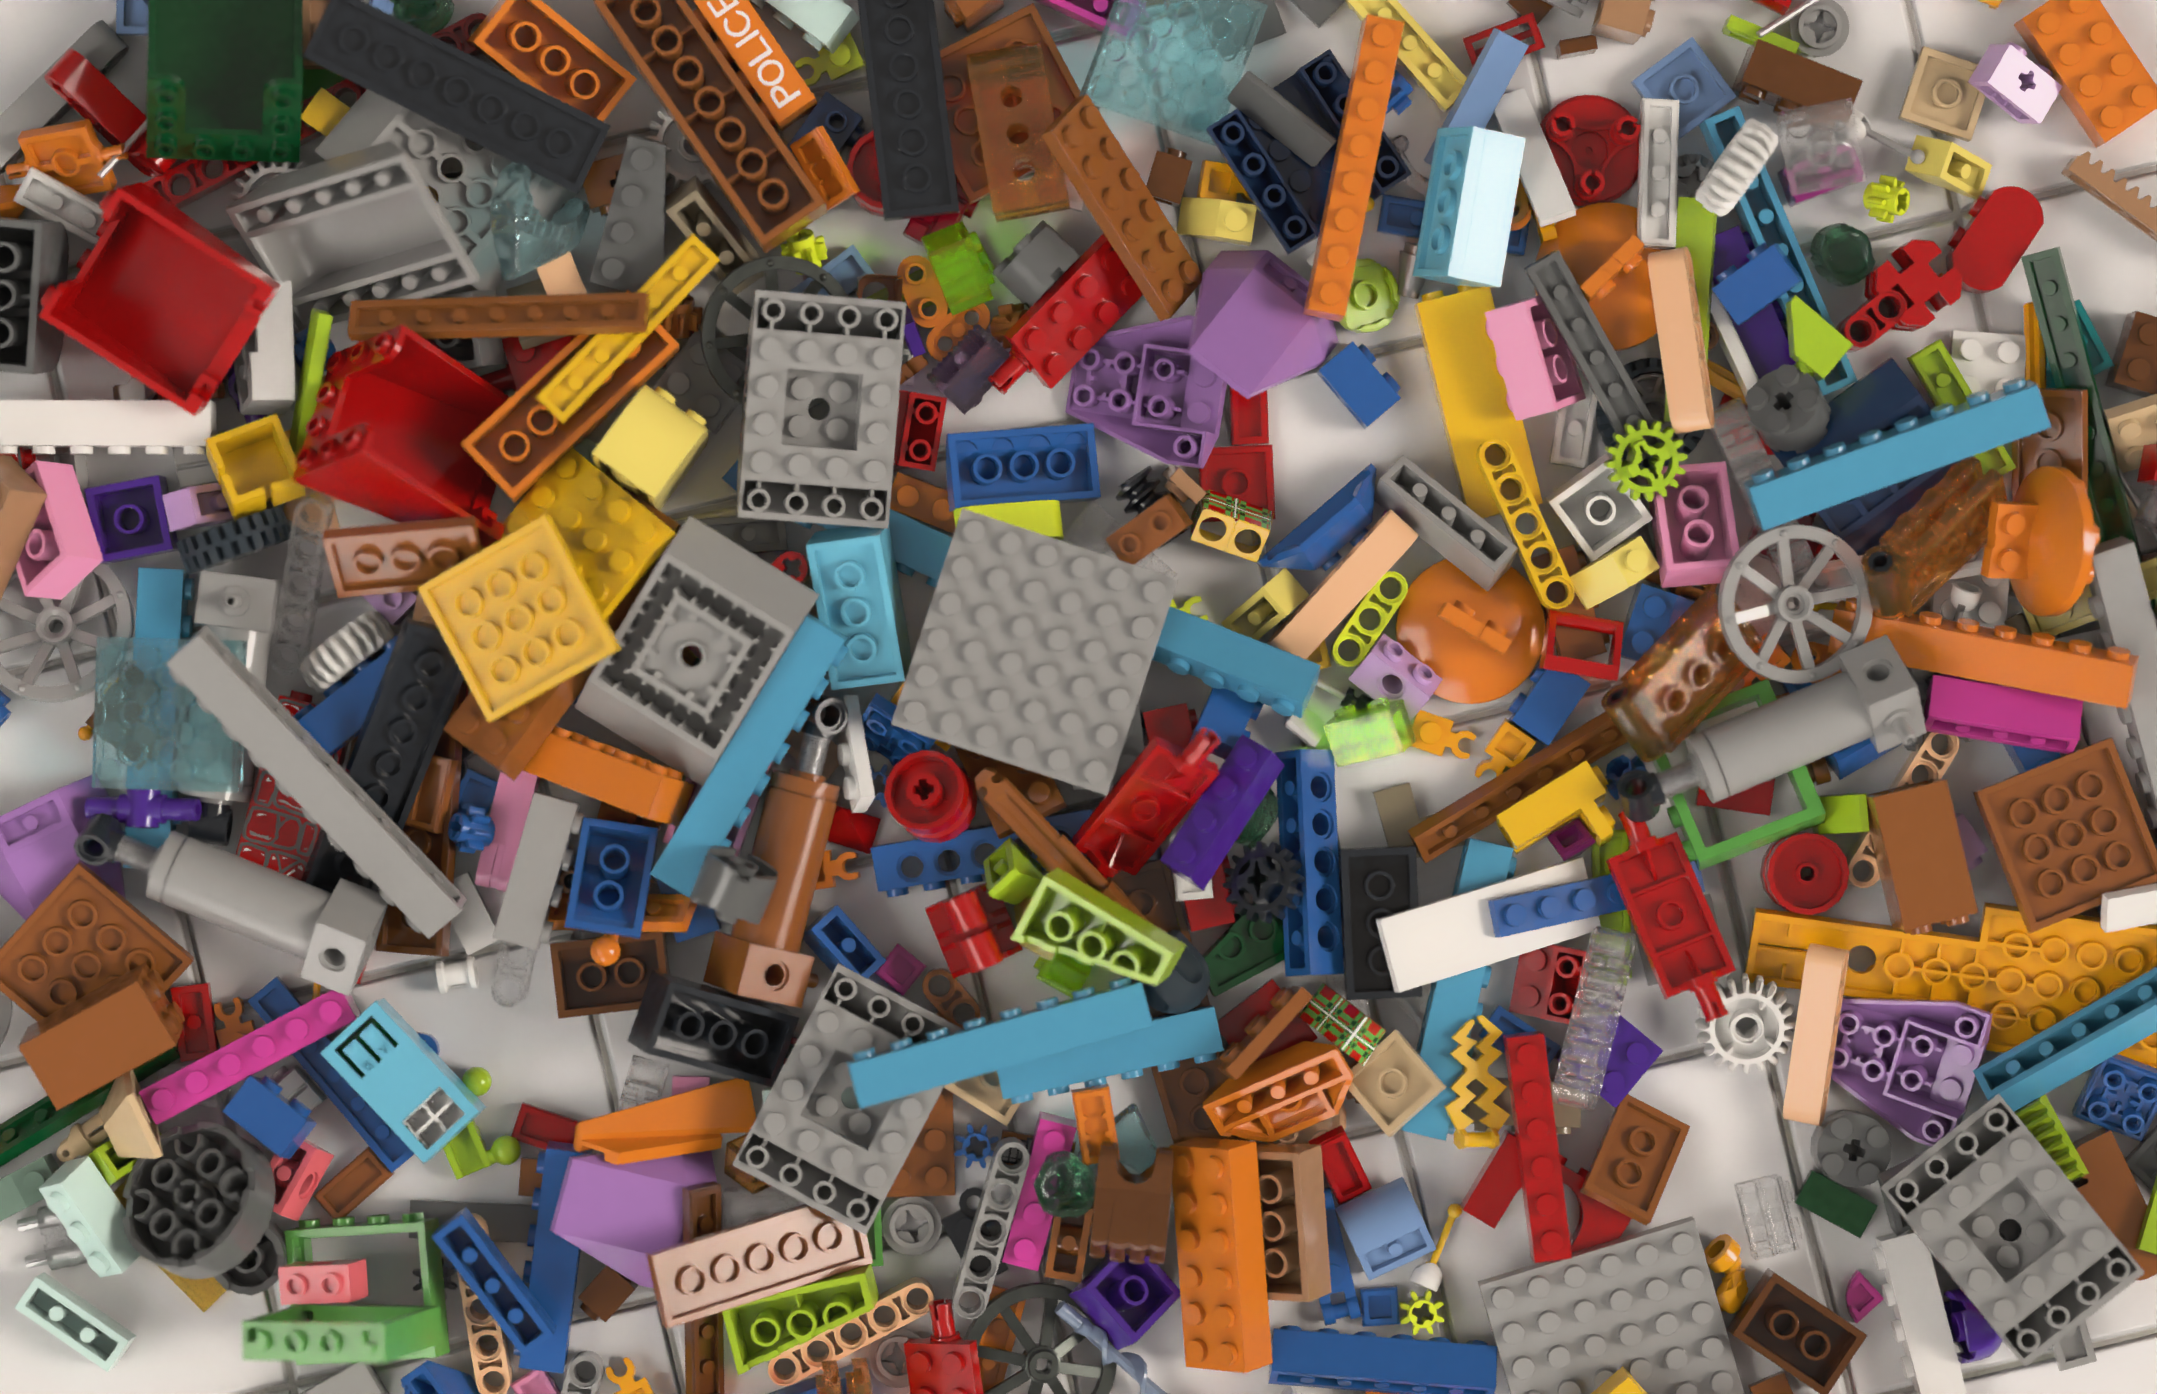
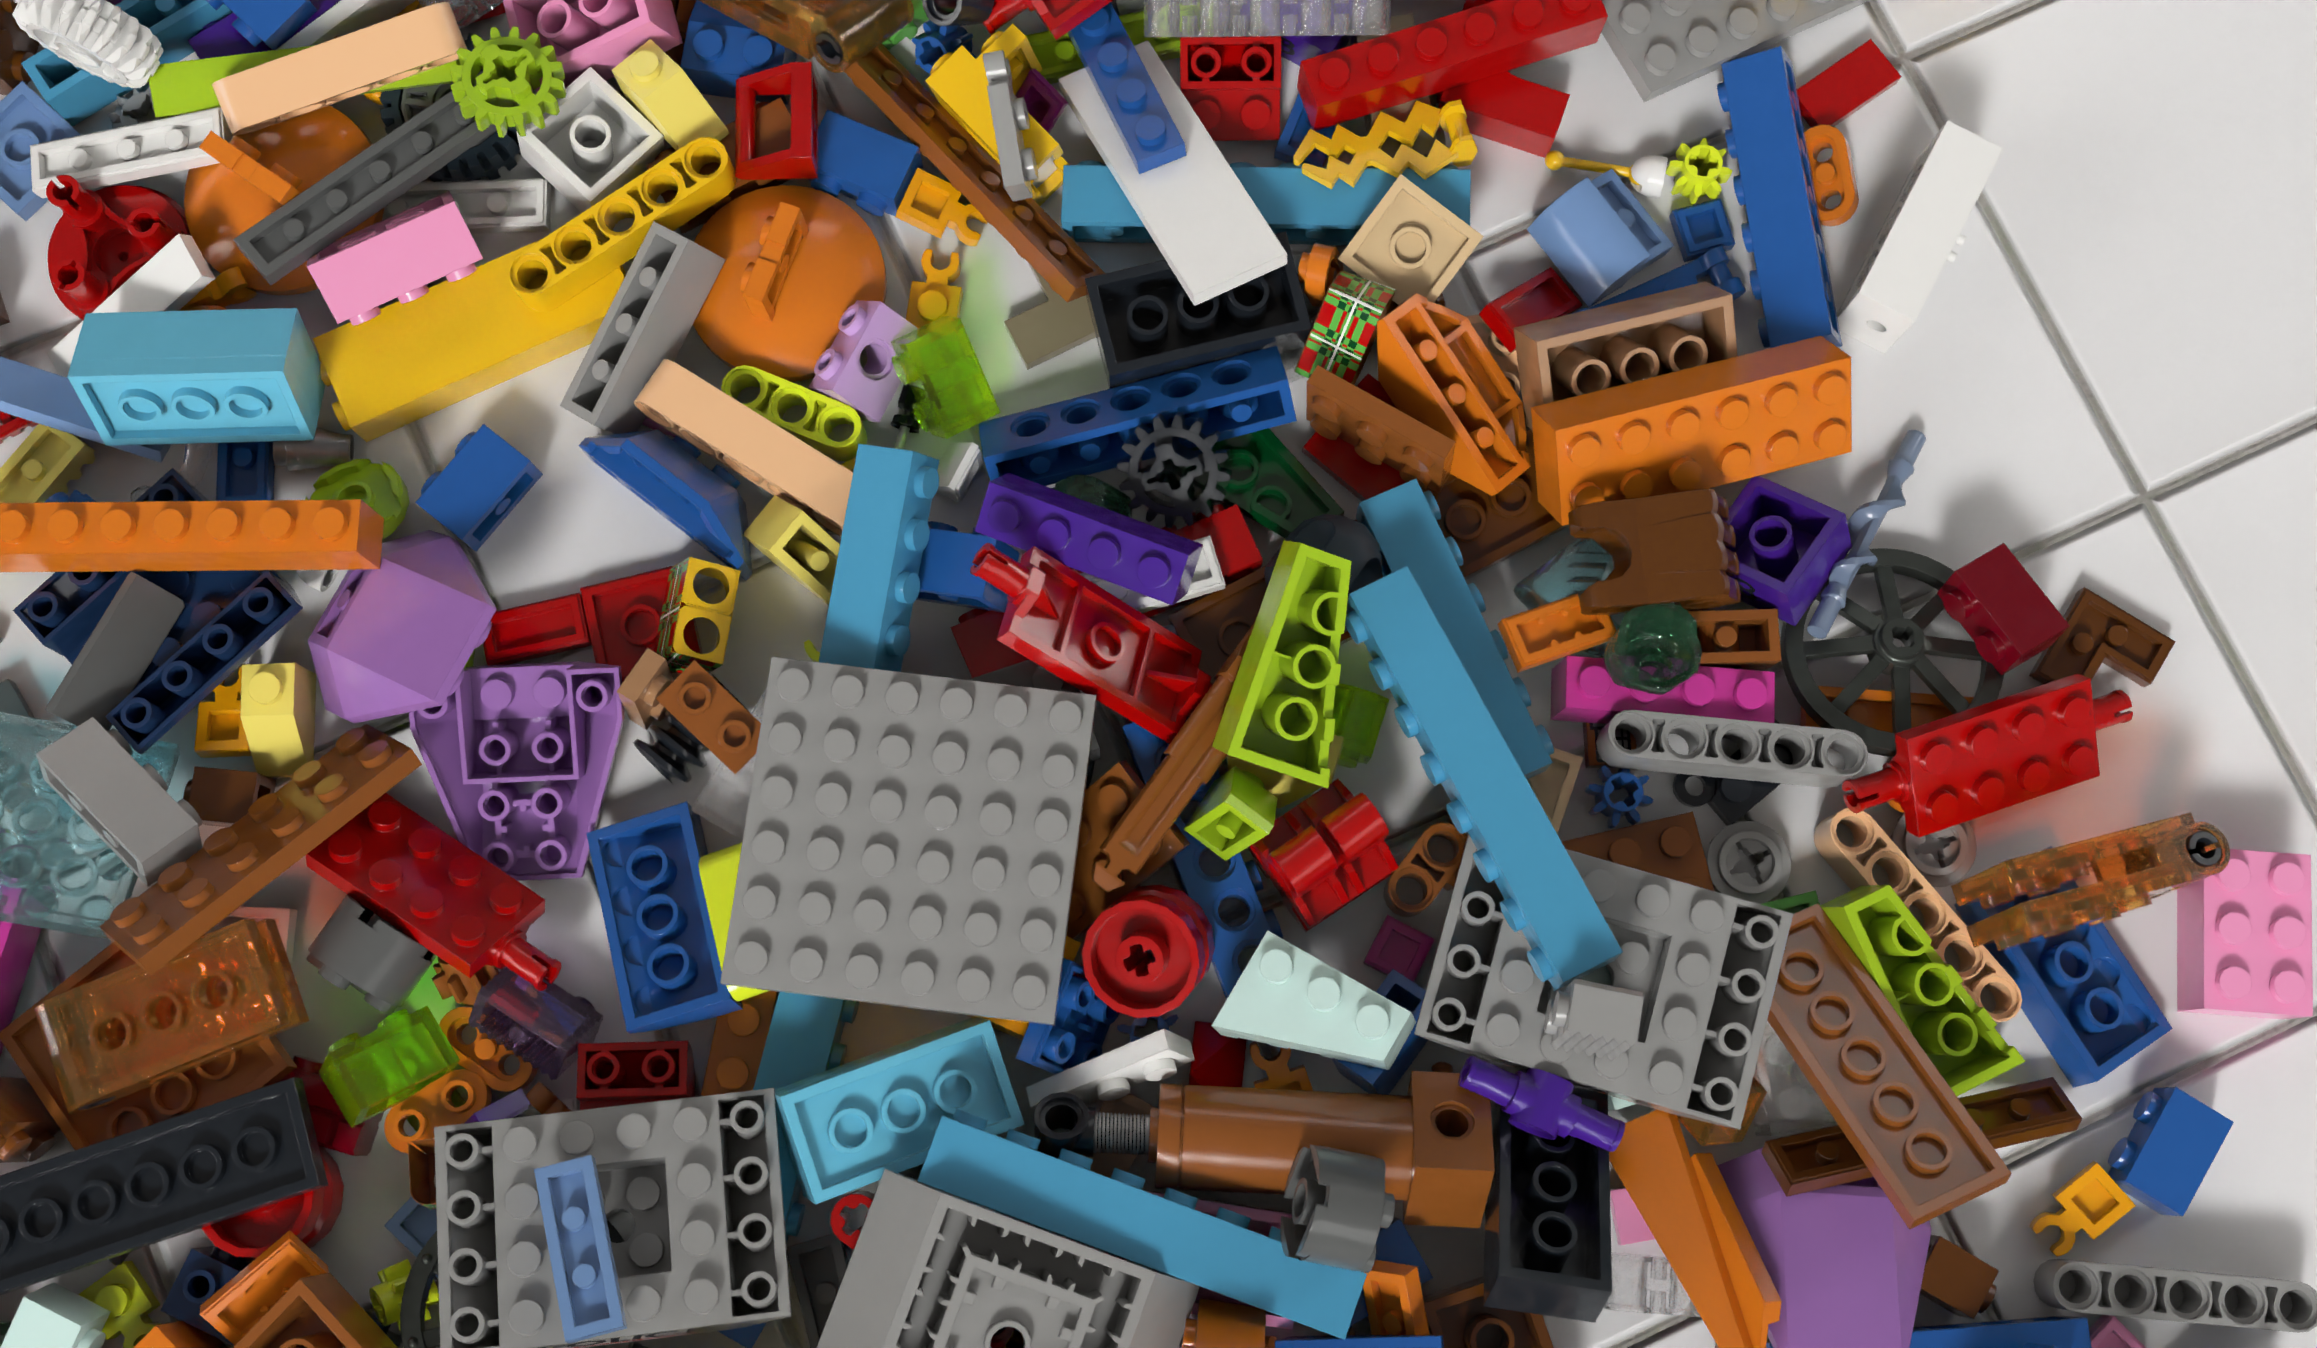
camera: 105 degrees left, 10 degrees down
none -> light grey brick [36,717,203,887]
none -> medium blue plate [534,1155,627,1344]
none -> light grey plate [983,50,1038,201]
none -> light aqua wedge [1211,930,1416,1070]
none -> orange plate [1297,243,1343,307]
none -> dark purple pin [1458,1056,1625,1152]
none -> light grey brick [1544,979,1644,1061]

